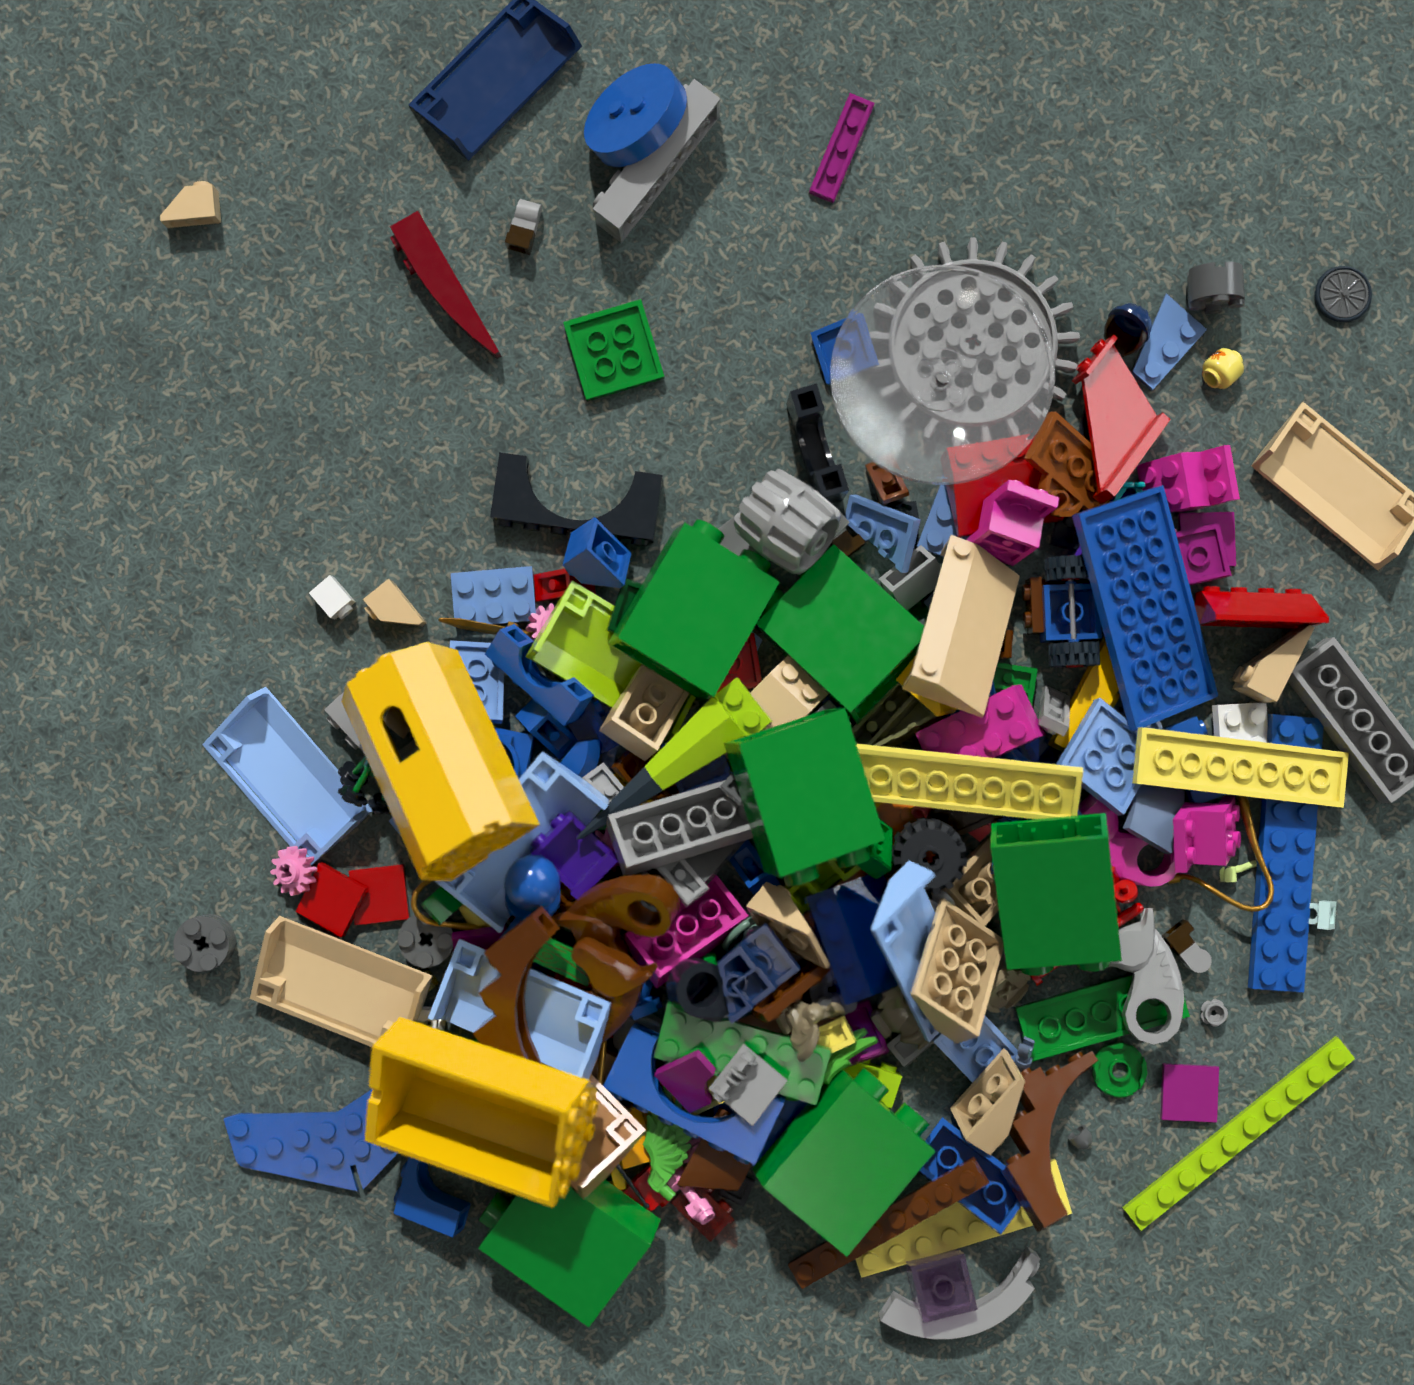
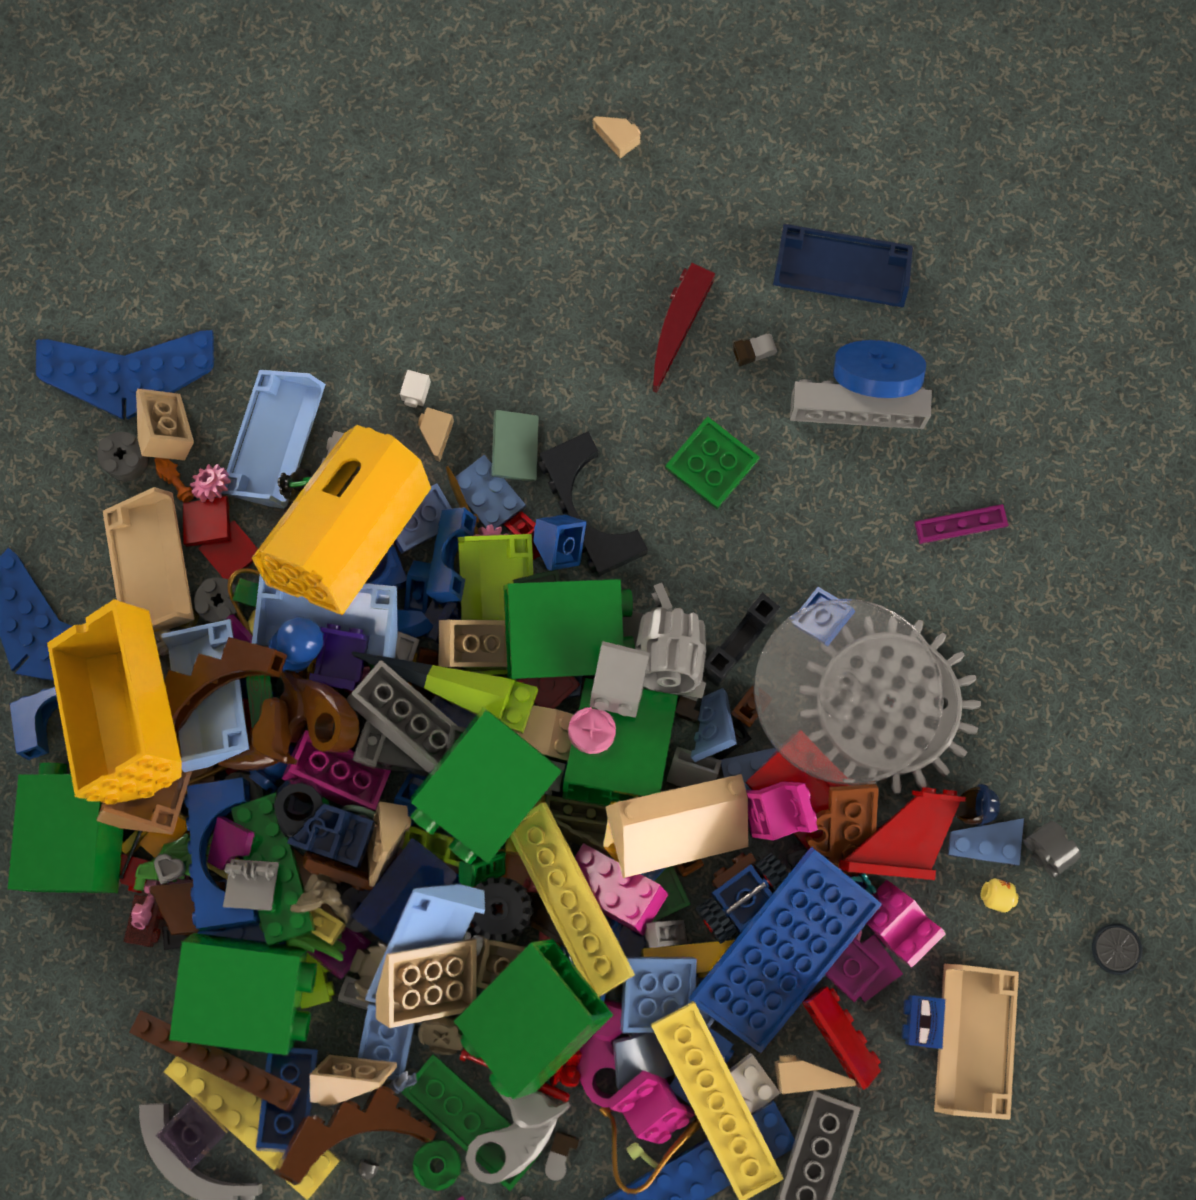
camera: 60 degrees right, 10 degrees down
none -> blue wing [36,330,214,420]
none -> tan slope [136,389,194,460]
none -> orange piece [154,457,194,503]
none -> light grey tile [154,854,186,885]
none -> sand green tile [491,410,539,482]
none -> bright pink tile [568,707,616,754]
none -> light grey slope [590,641,650,718]
none -> light grey bracket [650,582,672,612]
none -> blue slope [902,995,946,1049]

